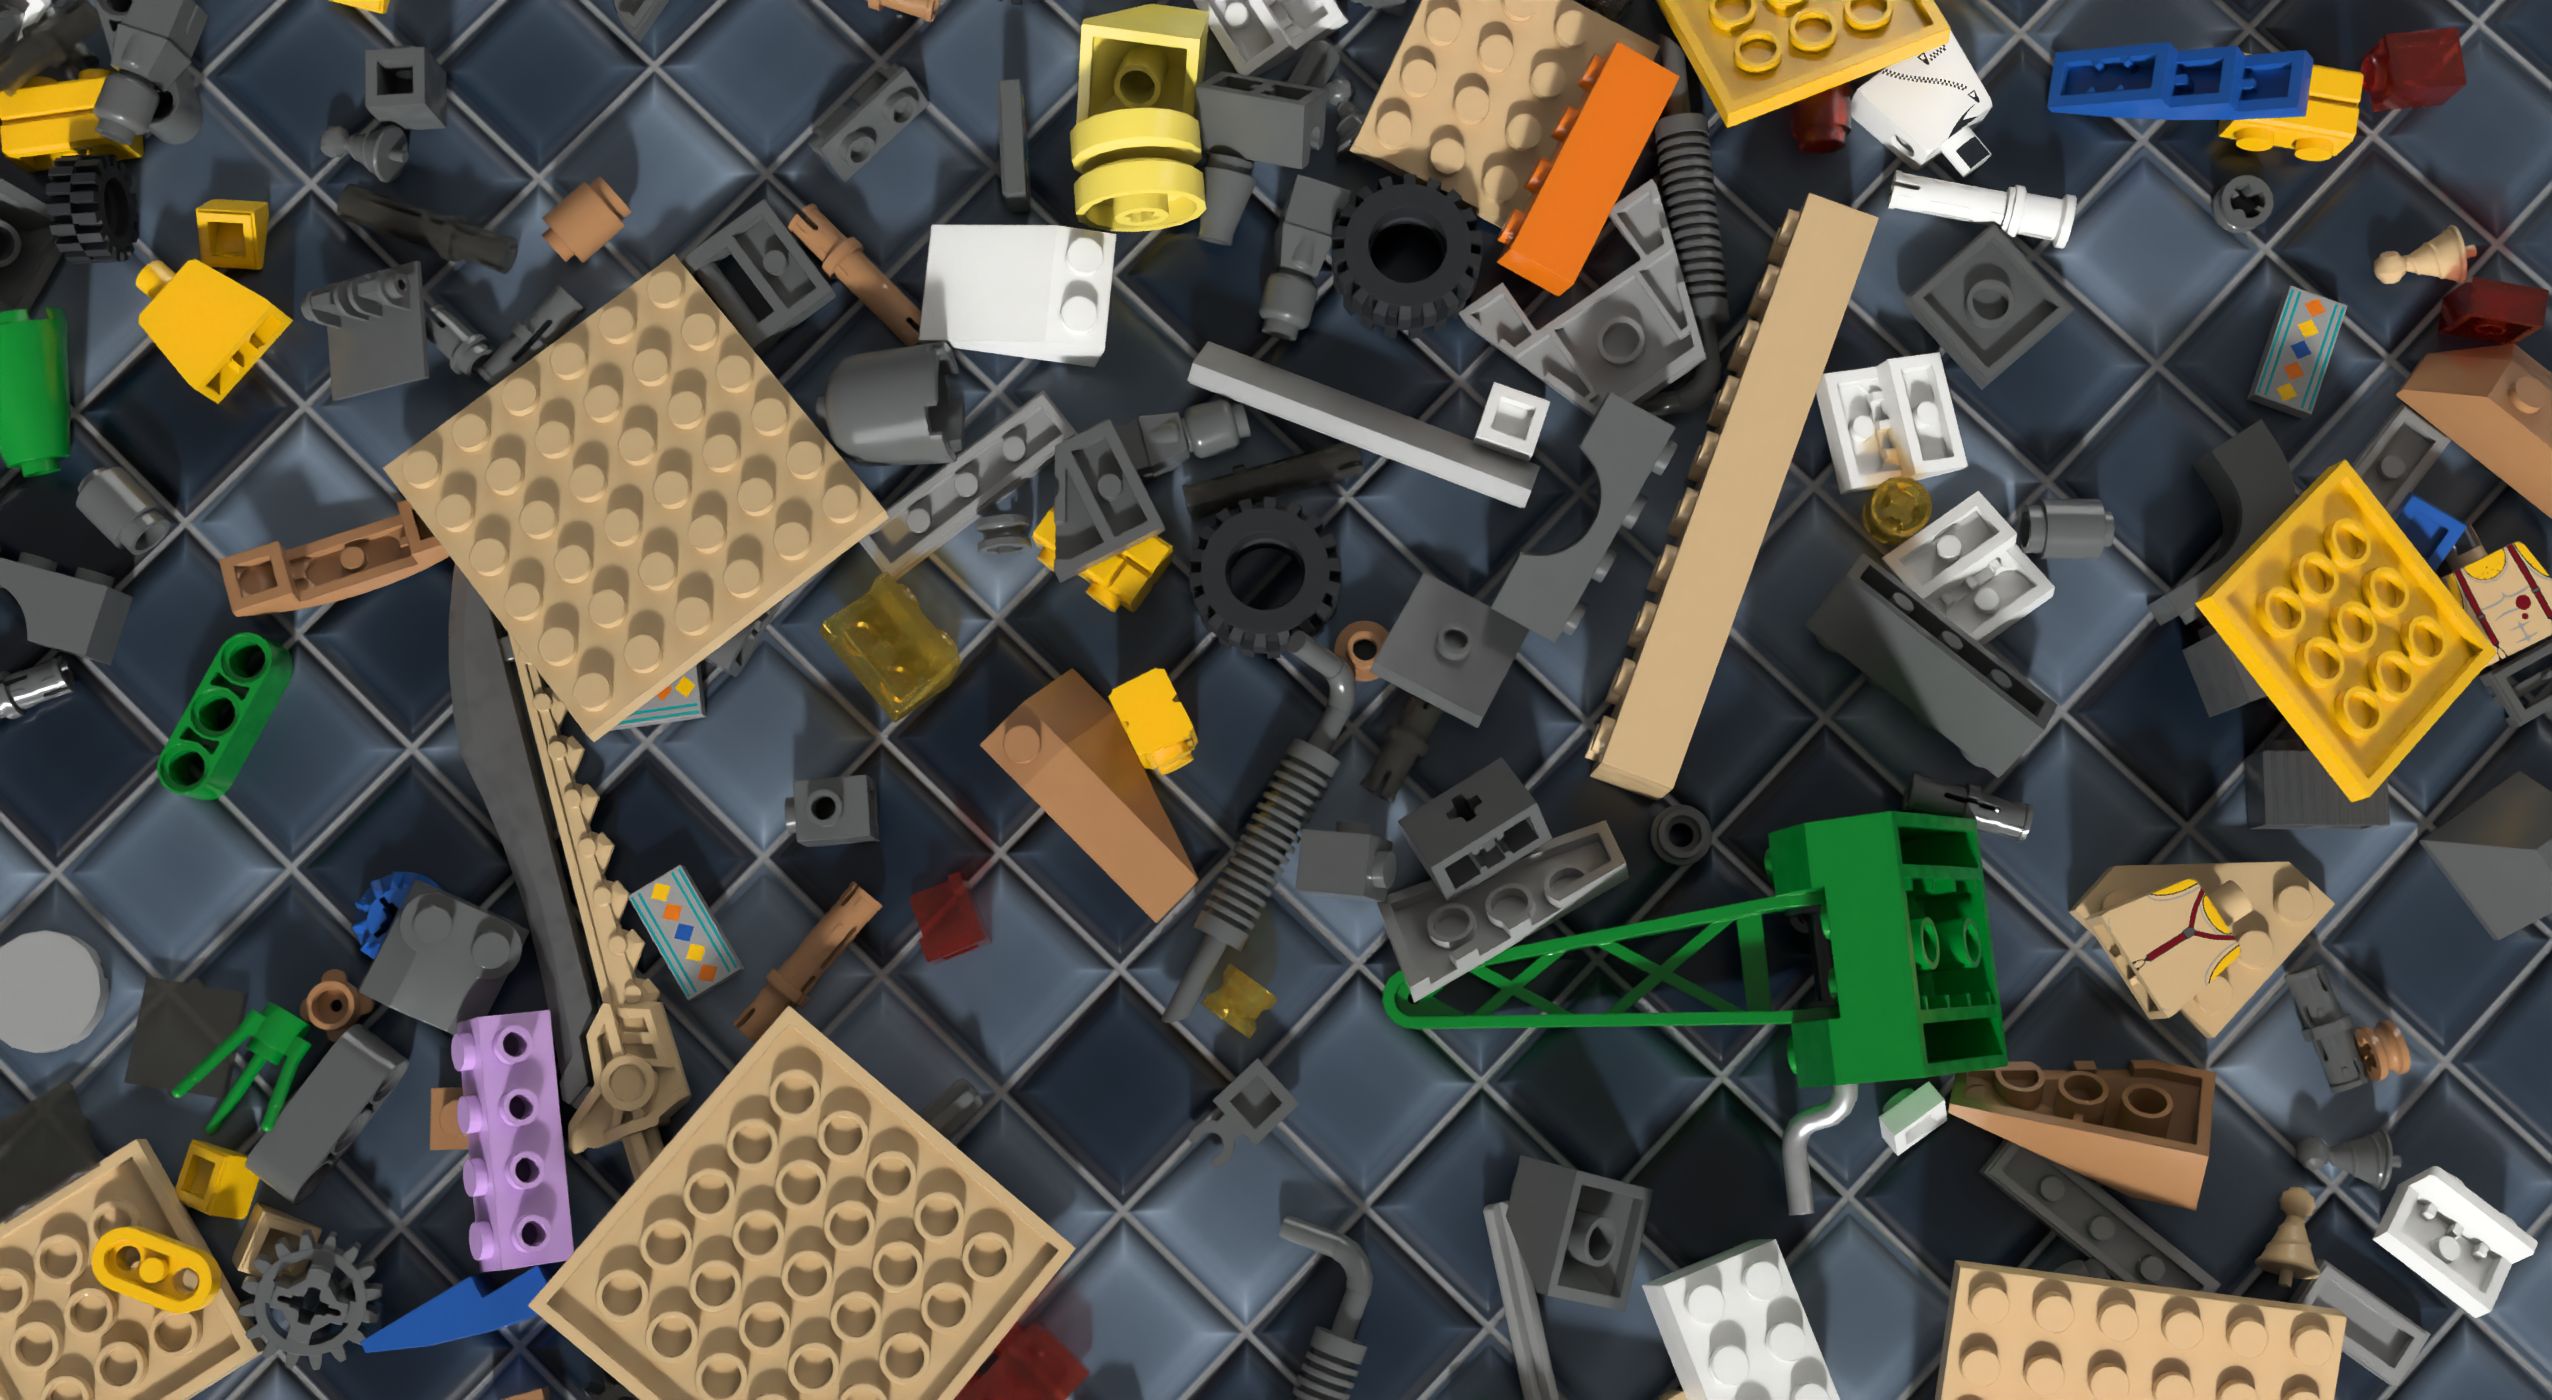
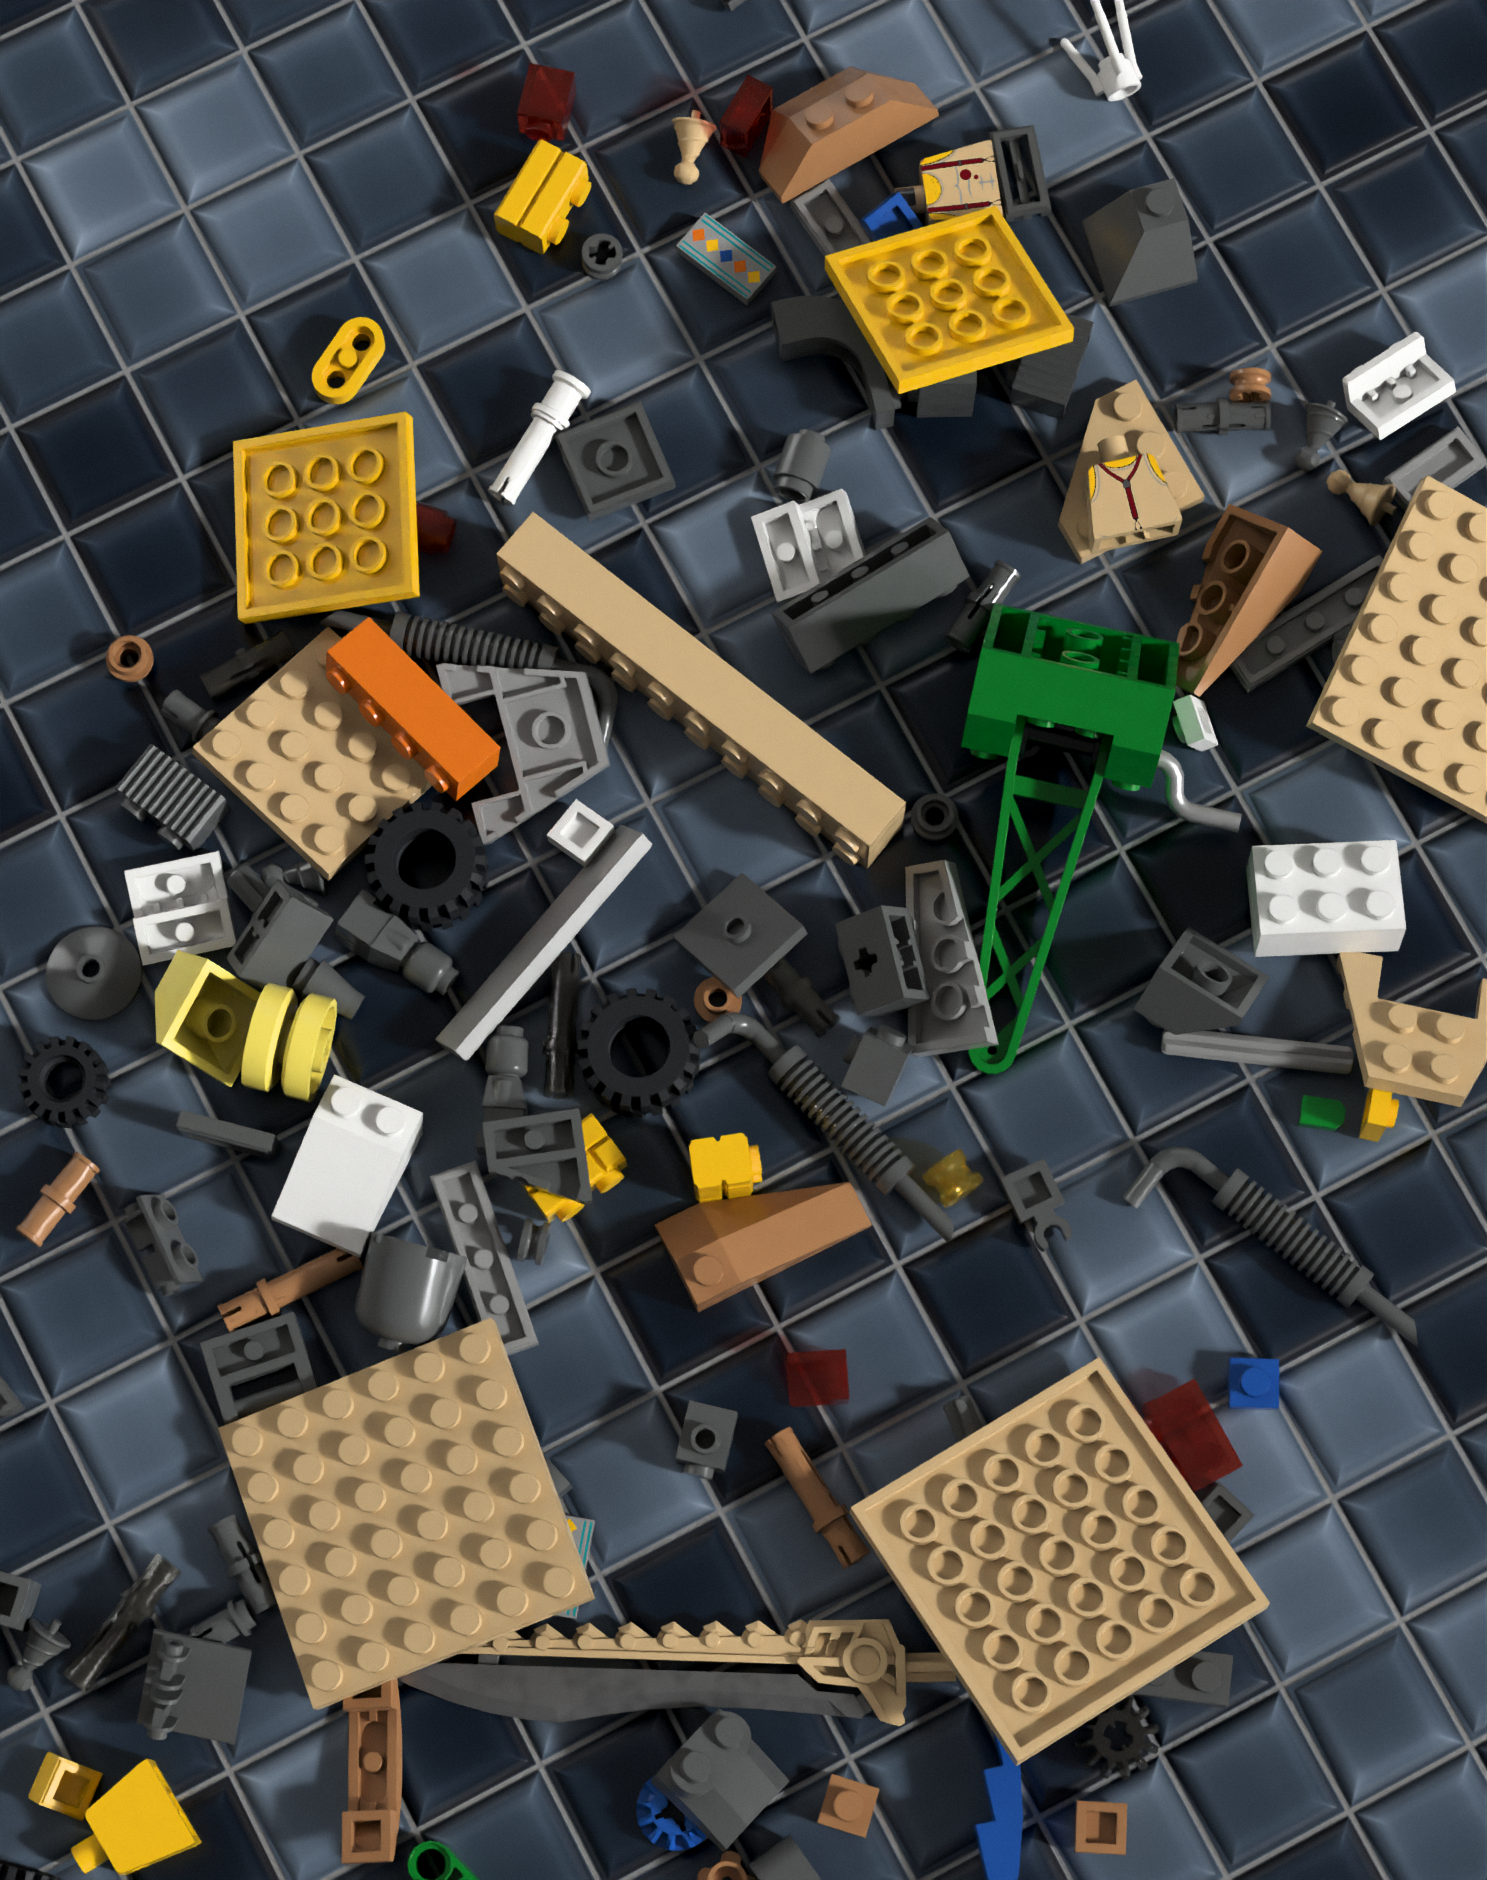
camera: 75 degrees left, 5 degrees down
lavender brick [451,1010,574,1272] -> none
medium nougat brick [541,176,632,263] -> none
light grey tile [628,865,745,1001] -> none
clear yellow bracket [818,572,962,723] -> none
dark grey arch [1490,392,1678,643] -> none
white slope [1816,352,1968,494] -> none
white torso [1846,30,1992,178] -> none
clear yellow wheel [1862,476,1932,545] -> none
blue slope [2047,42,2314,120] -> none

